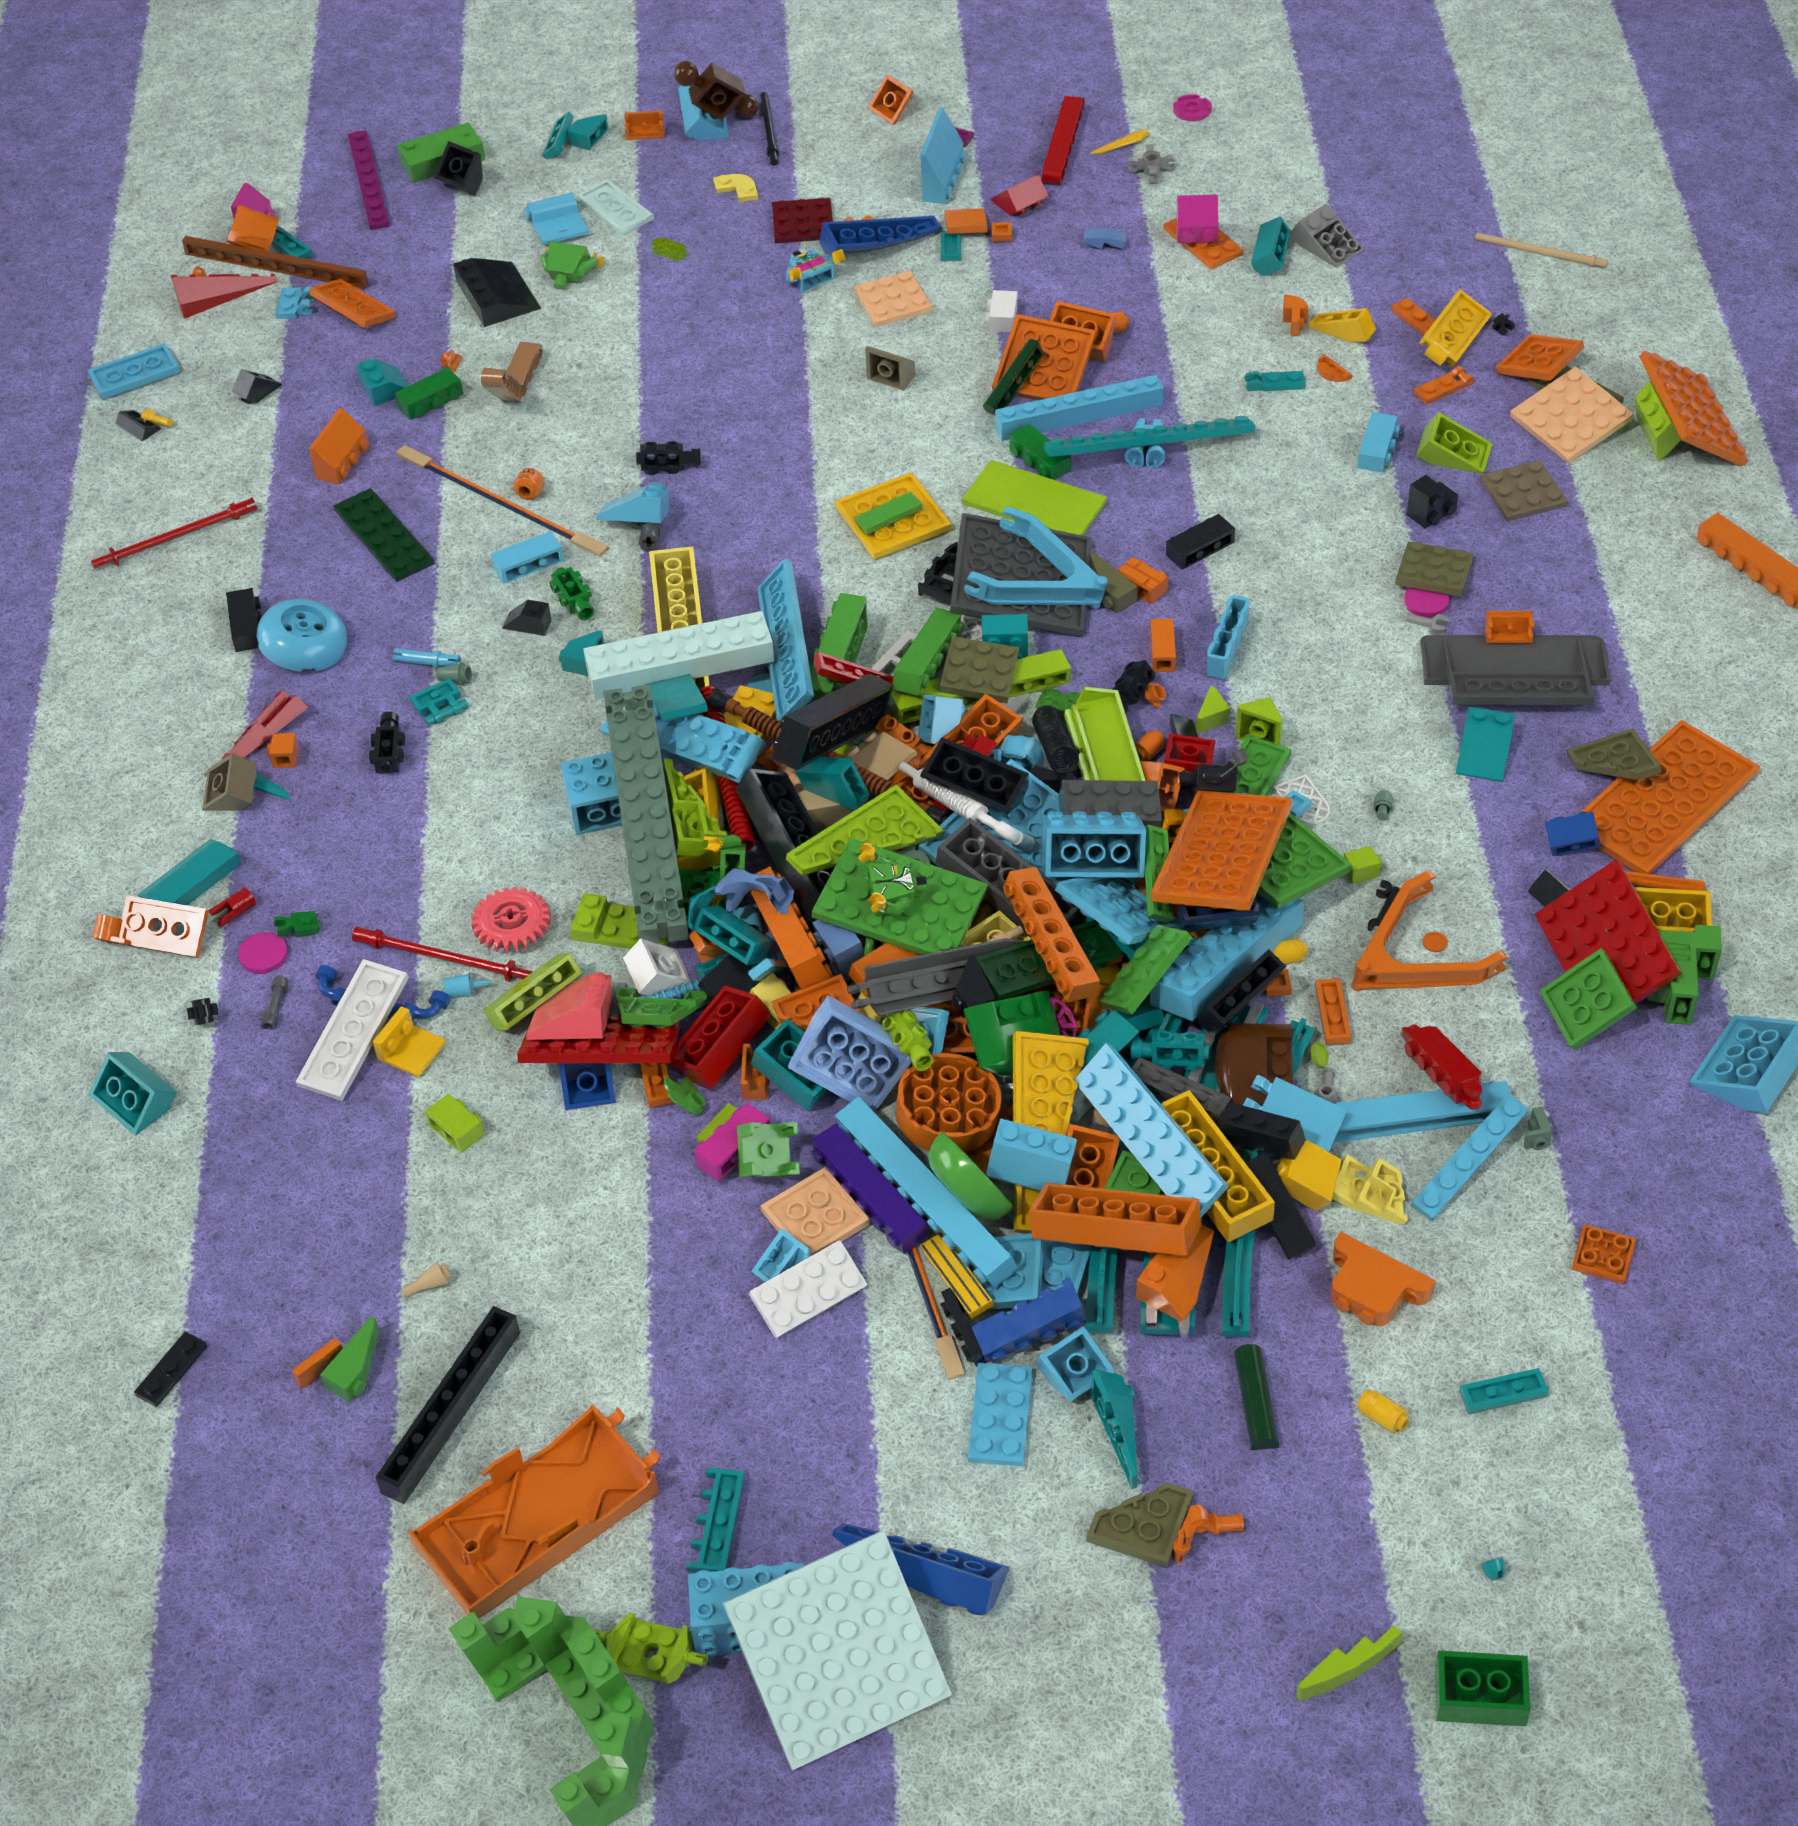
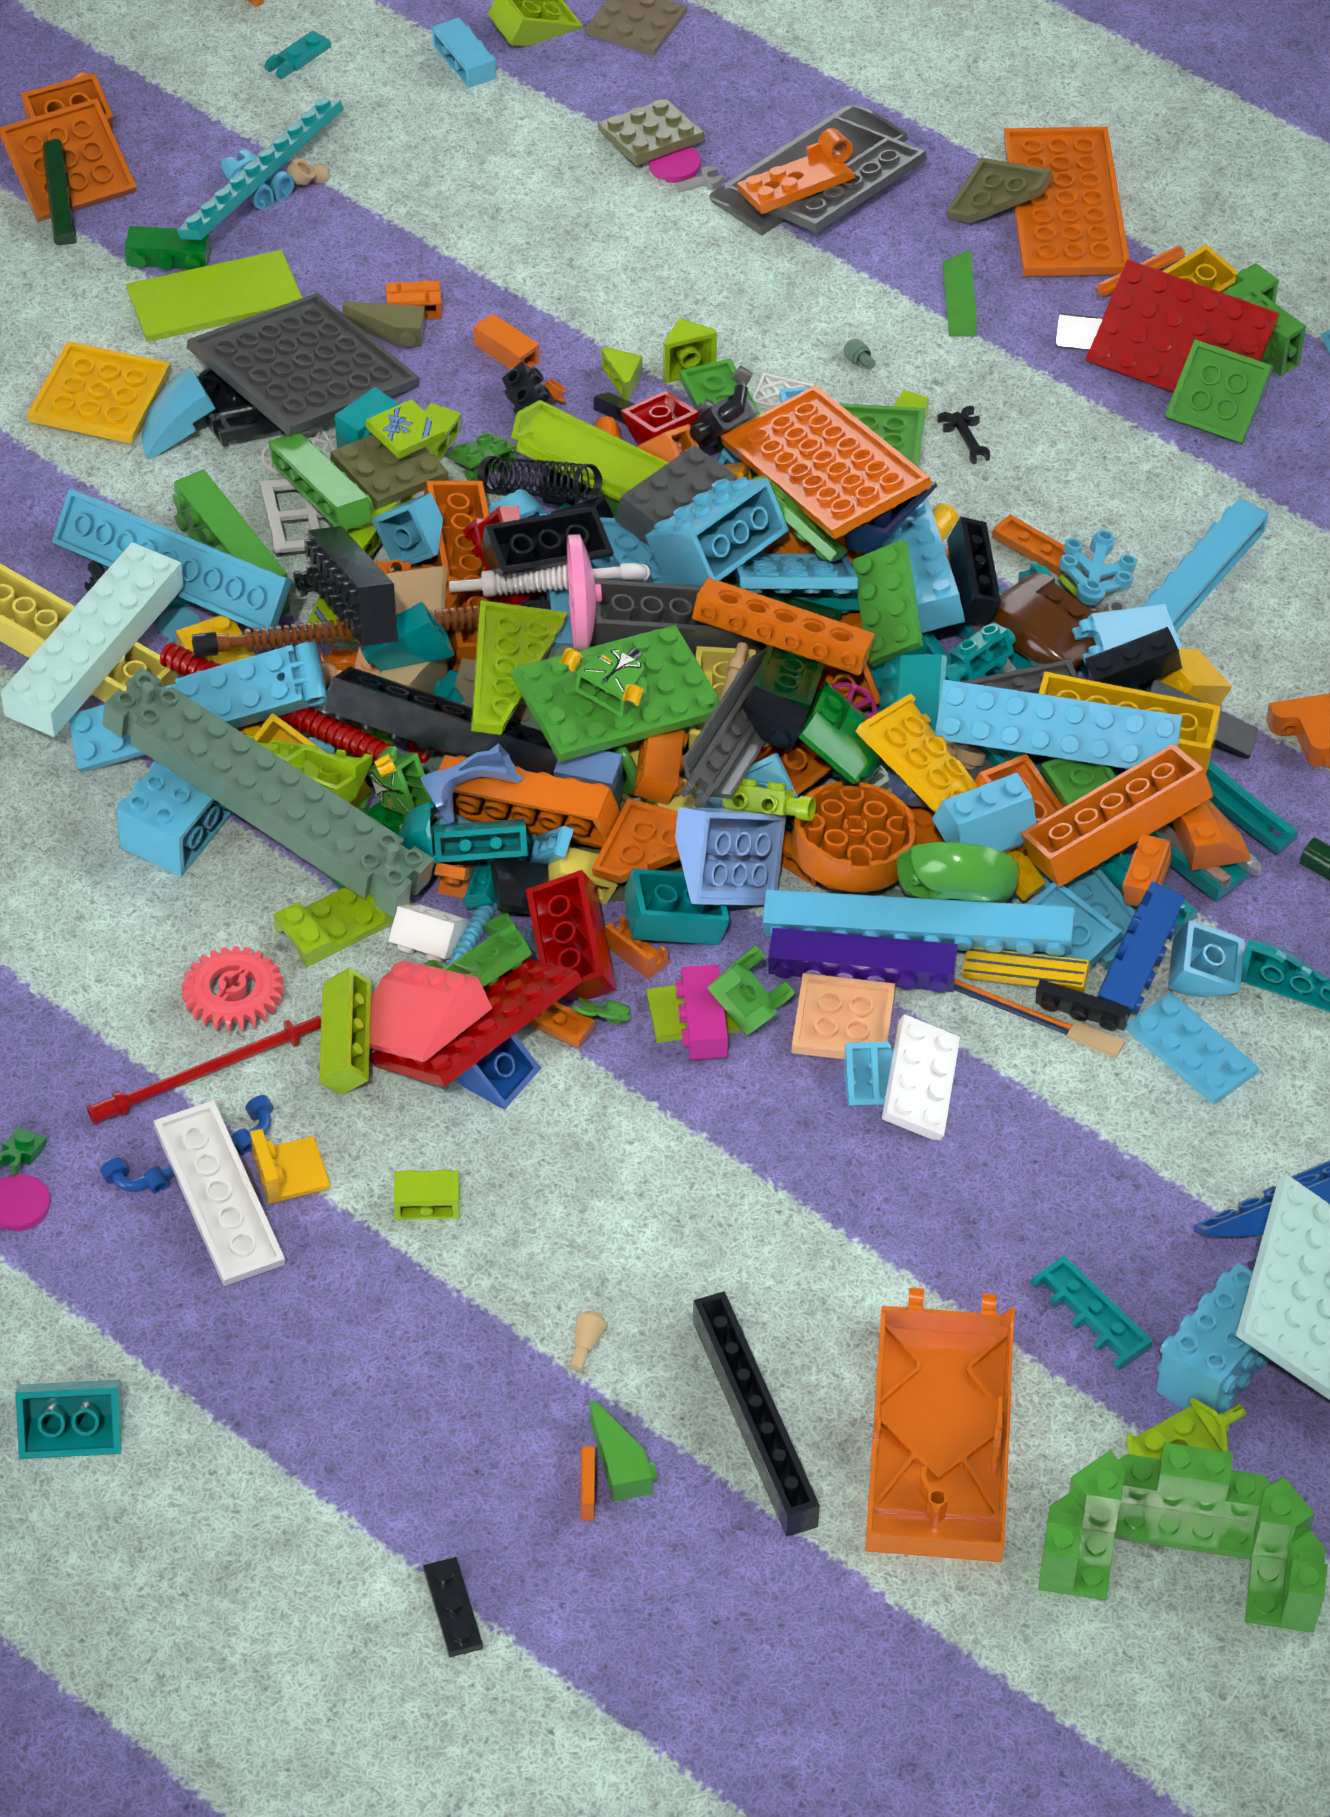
camera: 50 degrees left, 0 degrees up
black gear [186,997,219,1025] -> none
flat silver bar [260,975,289,1030] -> none
medium azure piece [443,972,491,997] -> none
teal tile [645,674,708,722] -> none
red plate [813,651,894,684] -> none
bright green tile [855,492,922,535] -> none
medium azure piece [964,507,1108,609] -> none
medium azure brick [995,375,1164,441] -> none
black brick [1166,514,1235,570] -> none
medium azure brick [1206,595,1249,679] -> none
orange tile [1317,354,1352,382] -> none
light yellow slope [1332,1154,1408,1224] -> none
orange piece [1351,870,1509,991] -> none
red hinge [1402,1024,1482,1110] -> none
black brick [1407,475,1458,529] -> none
medium azure plate [1411,1093,1529,1221] -> none
orange piece [1423,932,1448,952] -> none
teal slope [1455,706,1516,782] -> none
orange hinge [1484,611,1534,643] -> none
sand green bracket [1524,1107,1552,1150] -> none
blue brick [1545,811,1601,856] -> none
none -> medium azure brick [142,366,216,459]
none -> tan plate [287,158,330,185]
none -> lime tile [366,399,445,459]
none -> bright pink dish [567,534,602,651]
none -> orange hinge [737,128,855,214]
none -> bright green slope [943,251,977,337]
none -> medium azure plant [1059,530,1137,605]
none -> orange brick [1122,834,1172,906]

